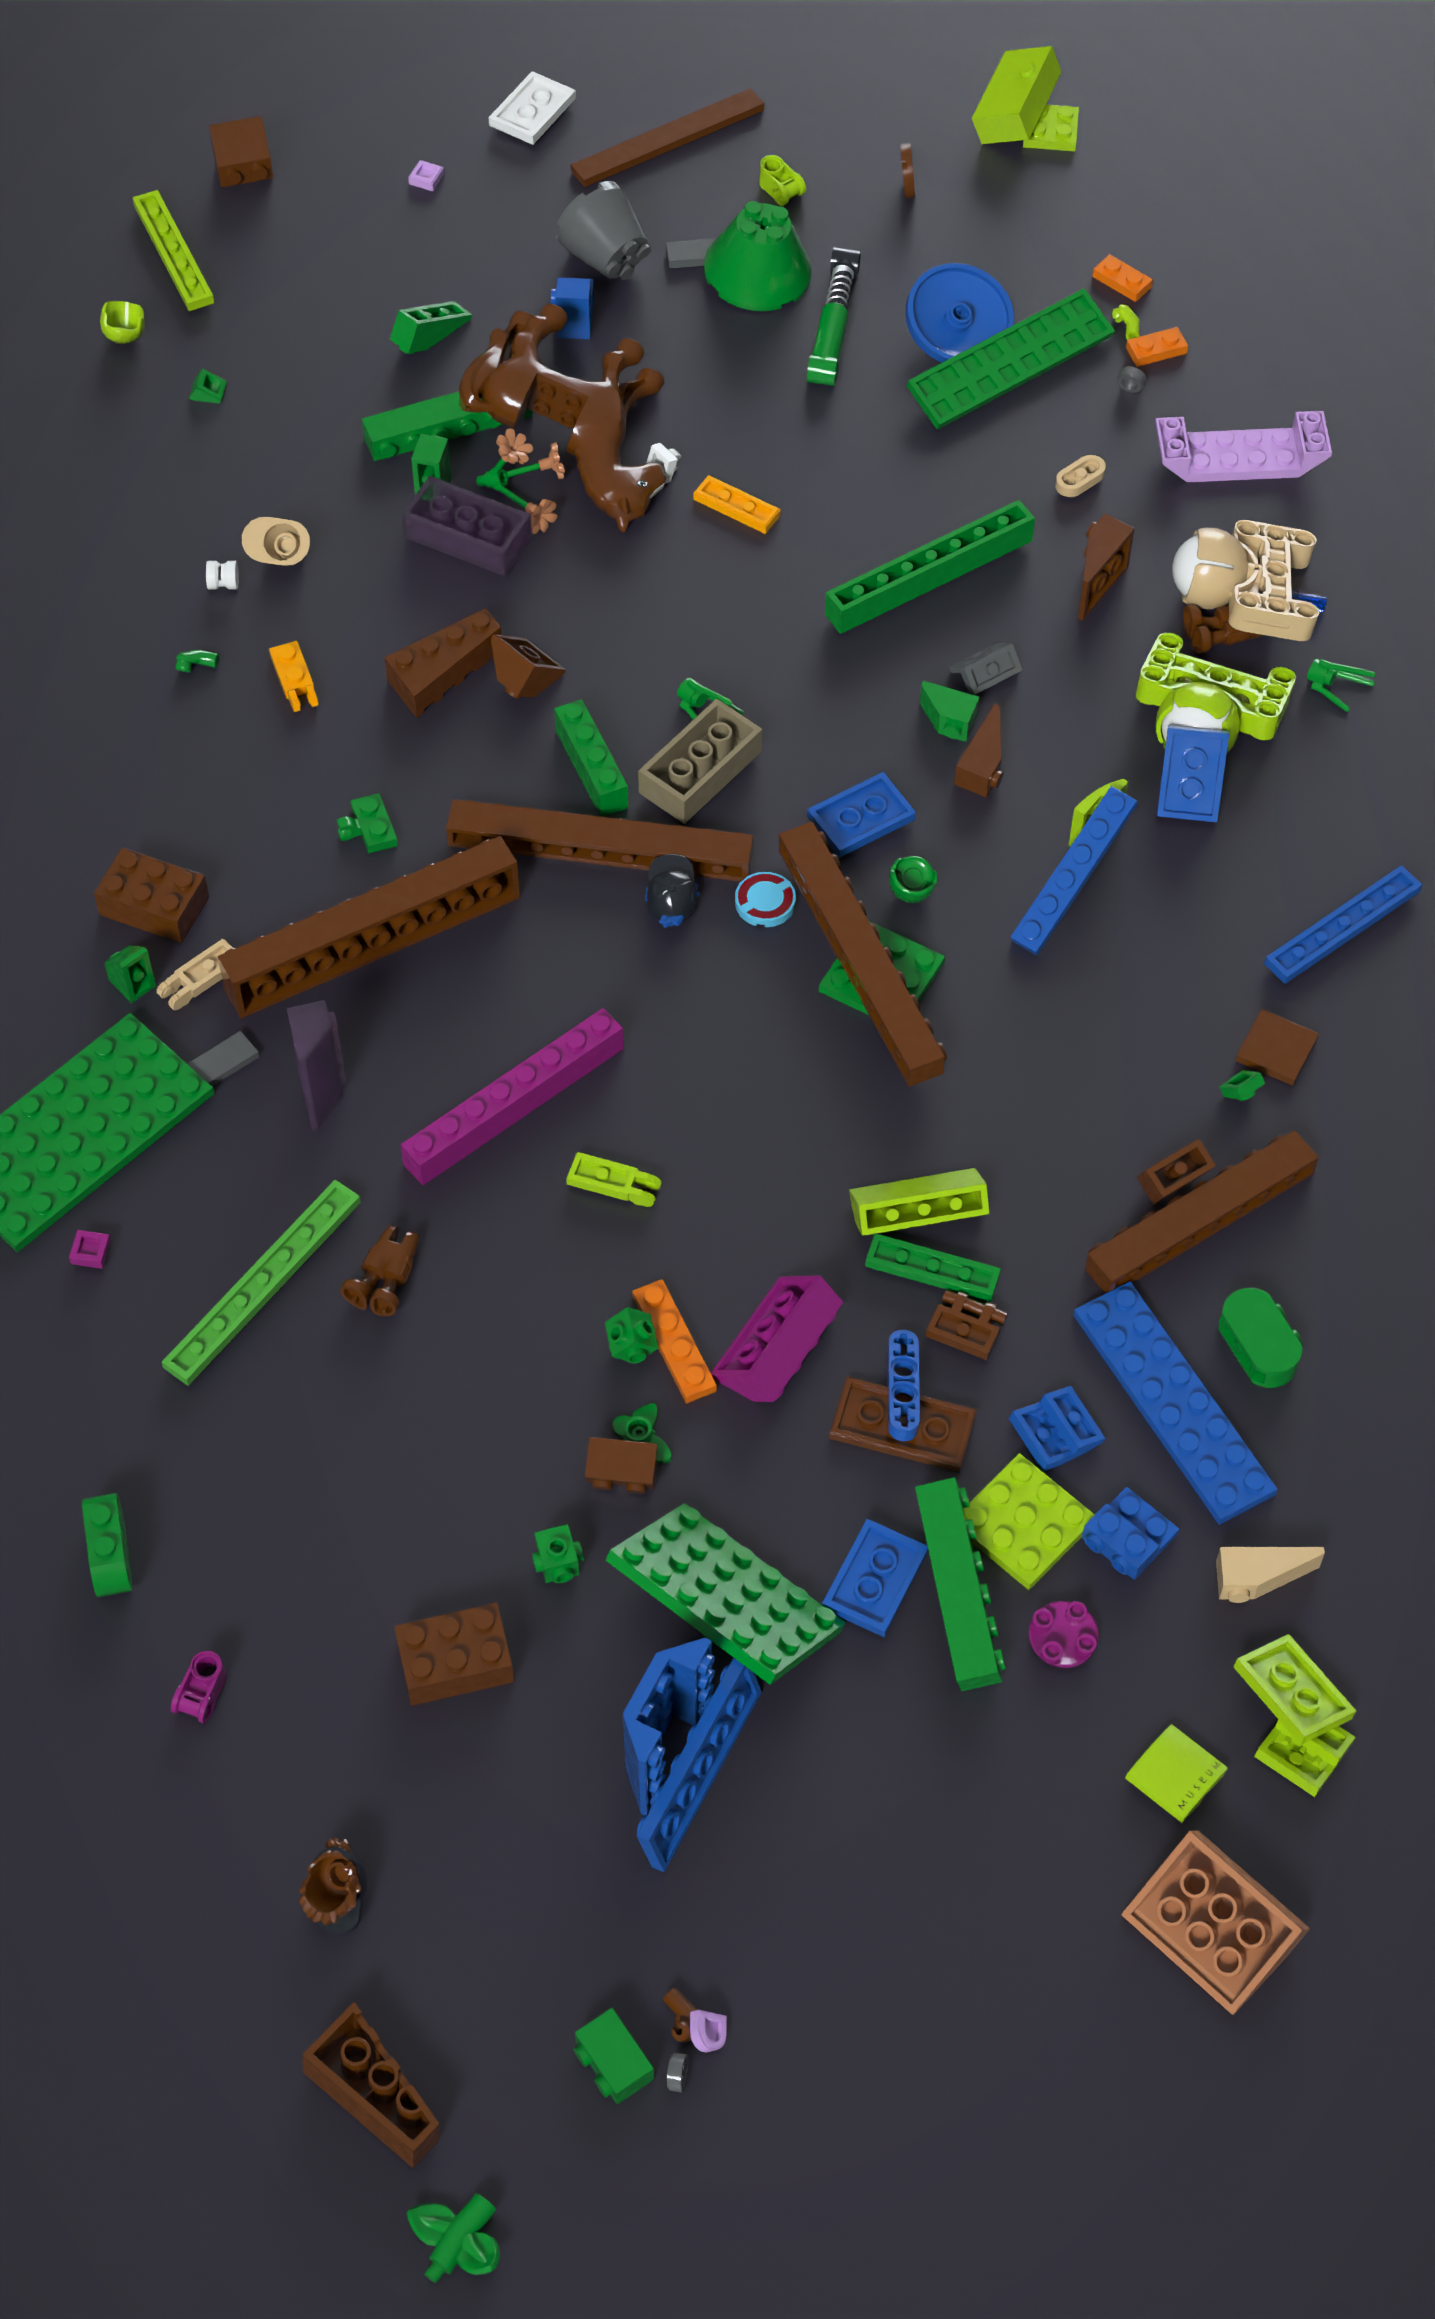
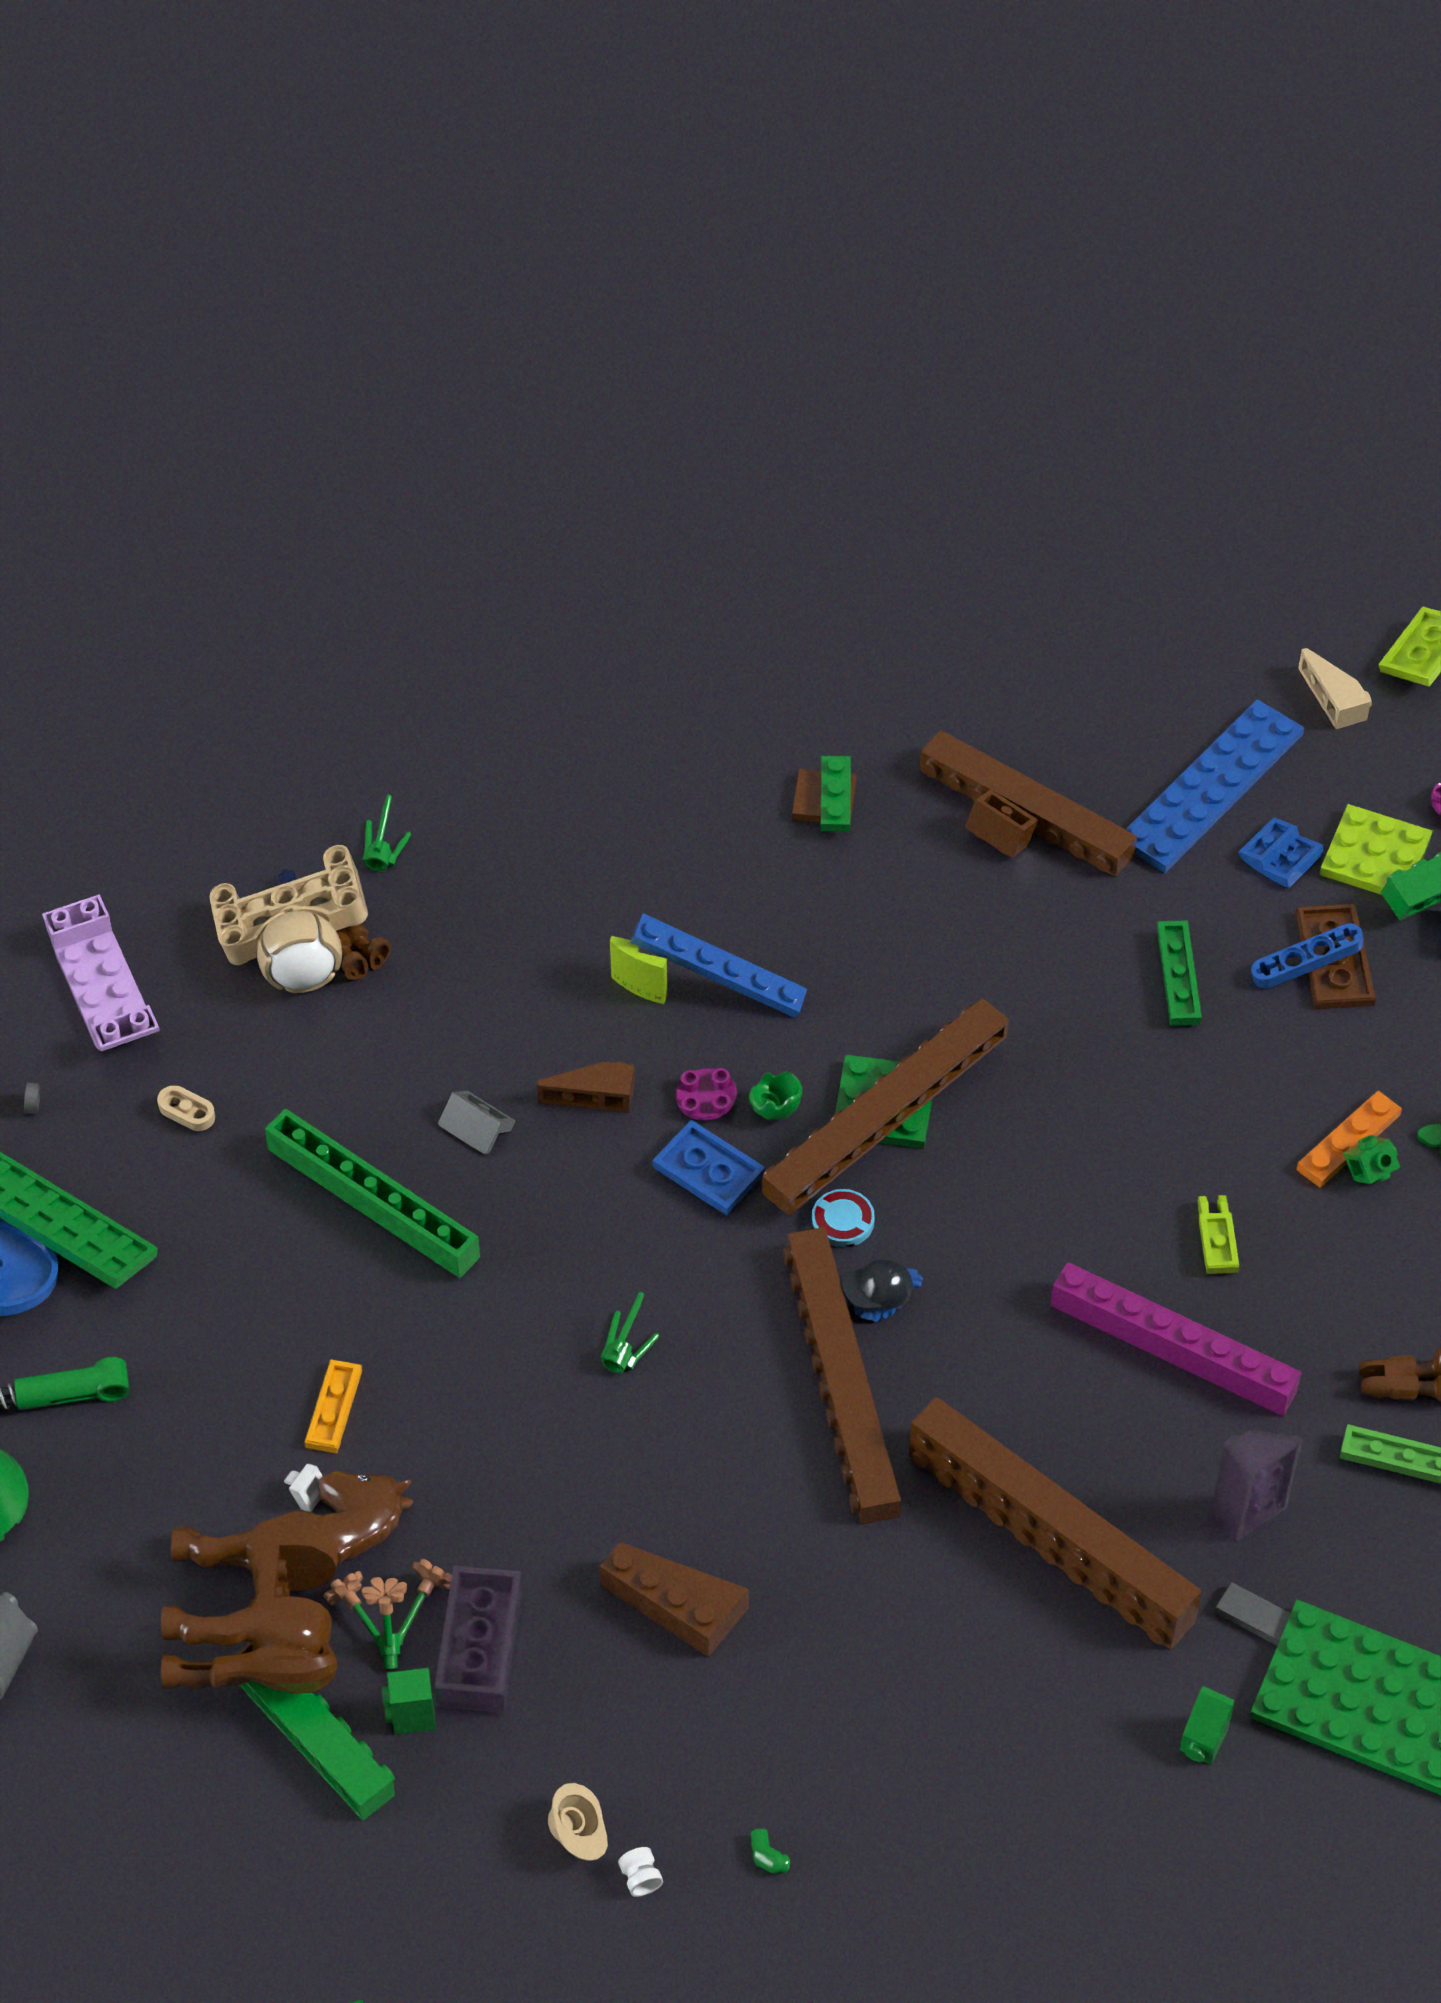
camera: 110 degrees left, 5 degrees down
reddish brown brick [94,847,209,943] -> none
tan hinge [156,939,233,1011] -> none
light orange hinge [269,641,318,712] -> none
green plate [337,793,398,854] -> none
green slope [390,301,472,354] -> none
reddish brown slope [491,634,566,699] -> none
blue brick [551,278,594,339] -> none
green brick [554,699,629,817] -> none
dark tan brick [638,699,763,824] -> none
magenta slope [711,1275,843,1402] -> none
lime brick [849,1168,990,1236] -> none
green slope [920,681,979,742] -> none
reddish brown plate [925,1289,1008,1360] -> none
reddish brown slope [1078,513,1135,621] -> none
blue plate [1082,1487,1180,1580] -> none
lime beam [1135,633,1296,753] -> none
blue plate [1157,725,1229,822] -> none
green brick [1218,1288,1303,1388] -> none
green plate [1219,1070,1265,1101] -> none
blue plate [1264,865,1423,984] -> none
none -> magenta dish [675,1068,737,1120]
none -> green plate [821,756,851,832]

